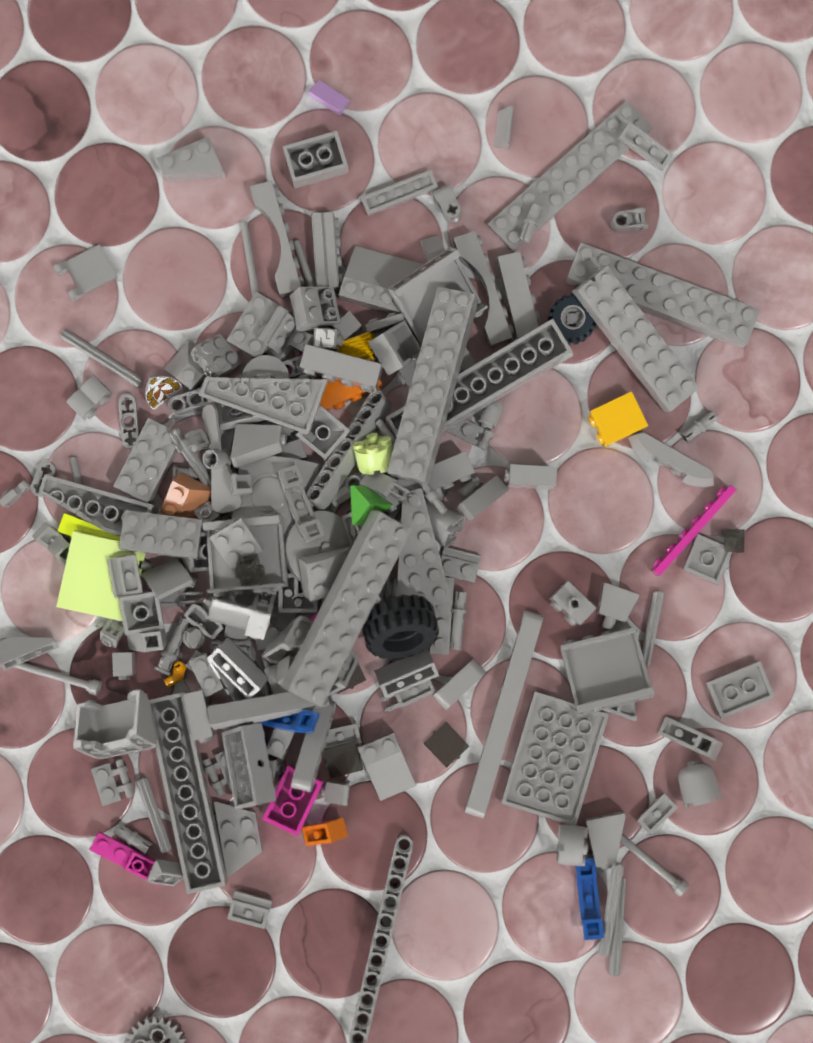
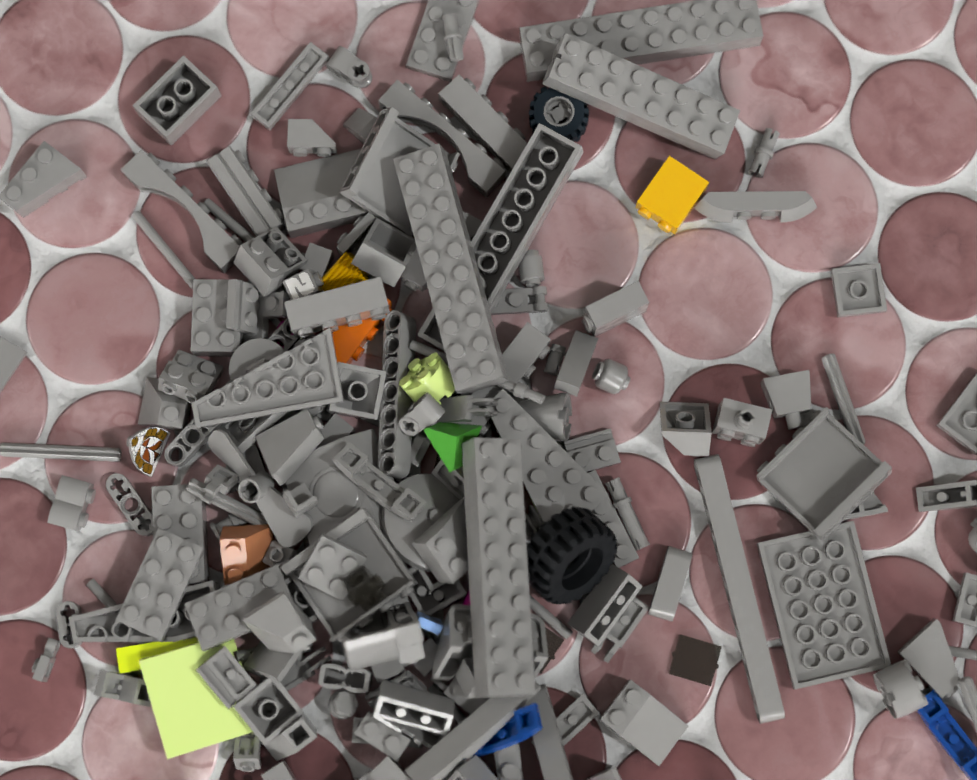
camera: 30 degrees left, 5 degrees down
light grey pin [154,617,191,676] -> none
light orange arm [164,661,186,688] -> none
lavender slope [308,80,350,116] -> none
clear smoke piece [323,741,363,778] -> none
dark pink plate [651,485,736,576] -> none
clear smoke panel [721,529,745,553] -> none
none -> light grey plate [115,528,205,641]
none -> light grey slope [242,591,317,653]
none -> light grey slope [287,119,337,157]
none -> light grey piece [399,392,445,436]
none -> light blue tile [416,611,443,634]
none -> light grey bar [530,595,573,640]
none -> light grey head [592,359,630,395]
none -> light grey slope [660,402,712,457]

